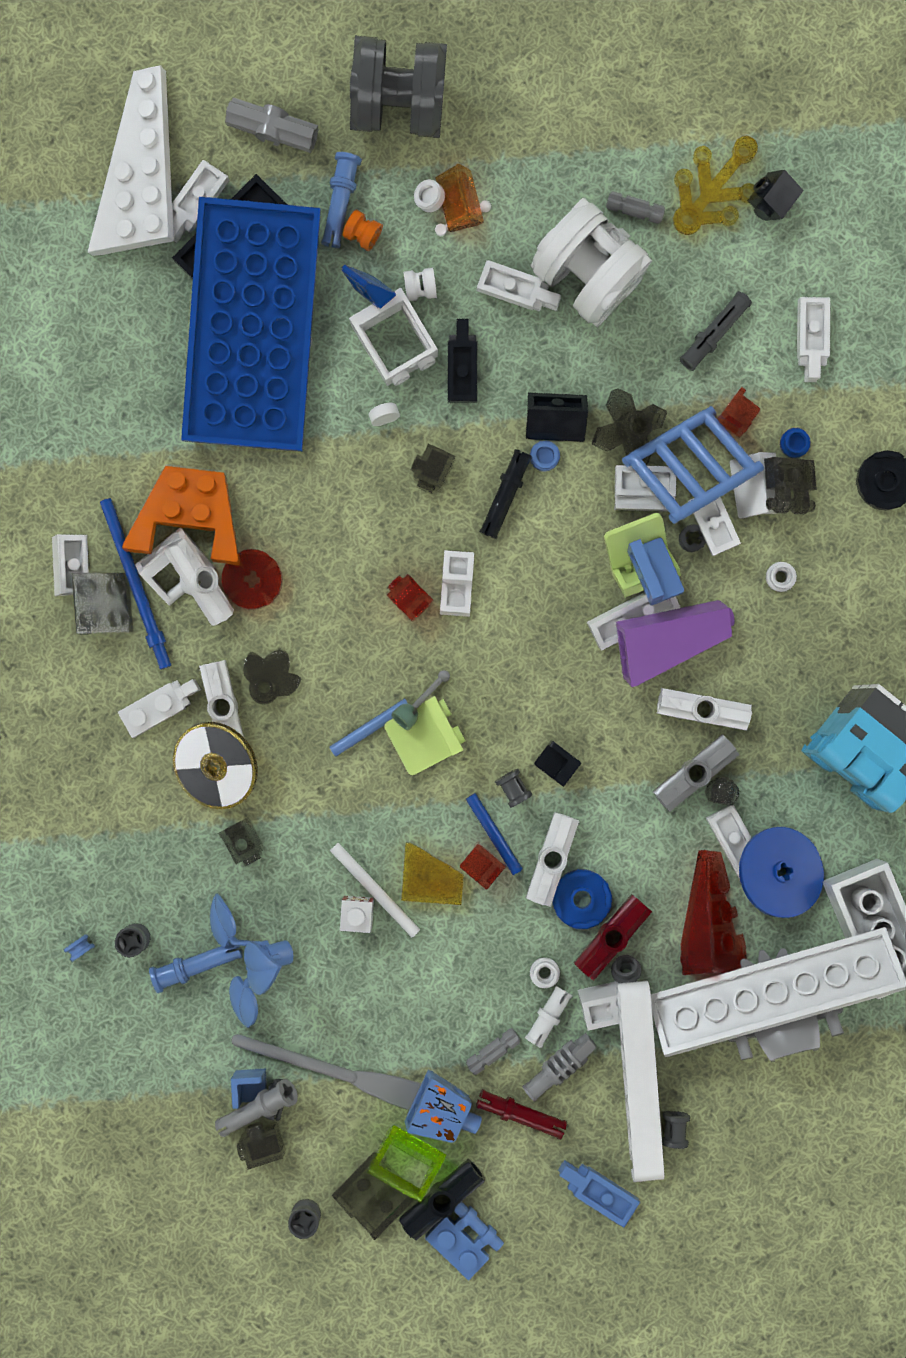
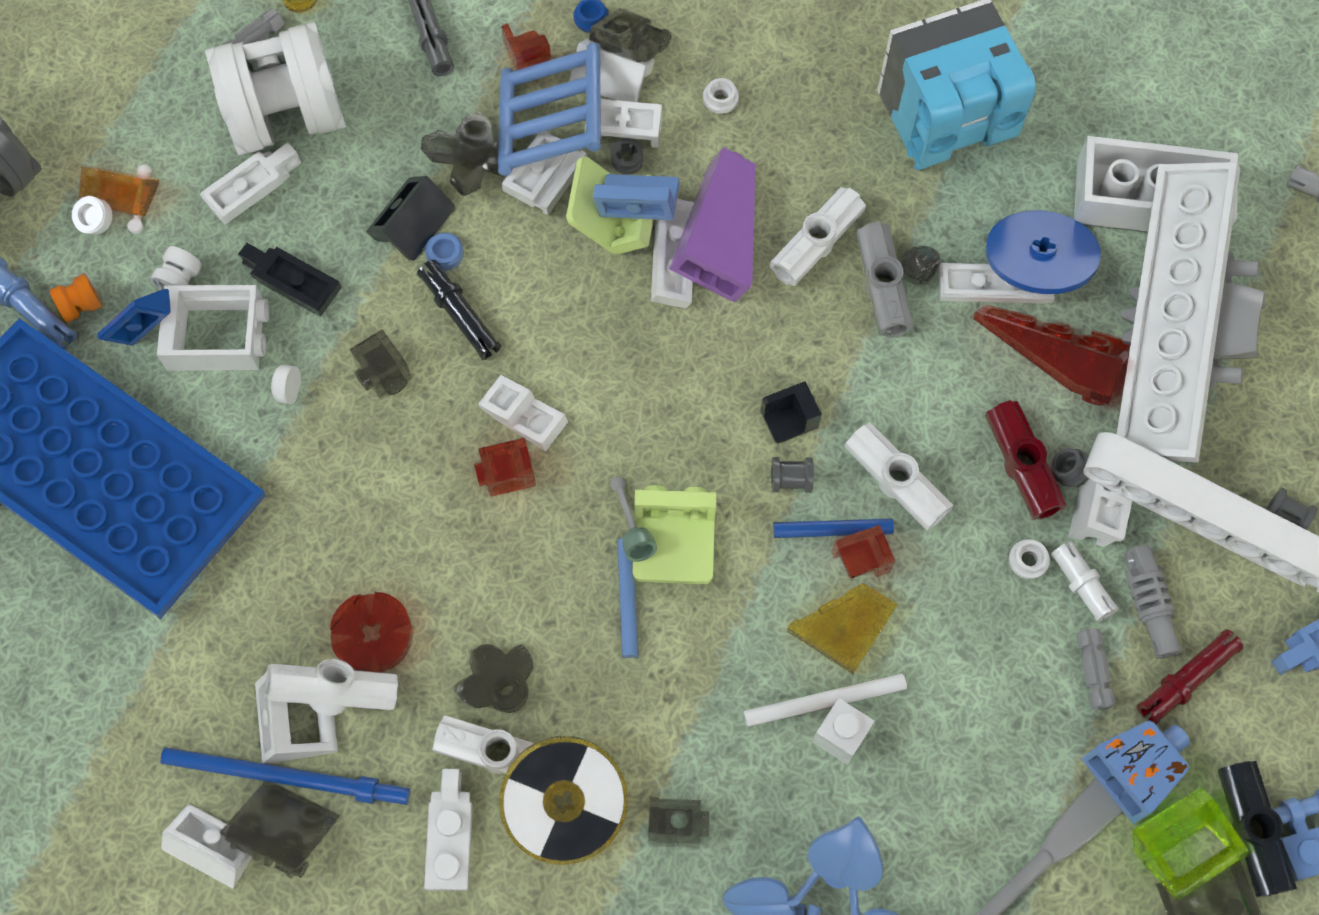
camera: 60 degrees left, 20 degrees down
orange wing [122,466,240,565] -> none
blue tile [552,869,612,929] -> none

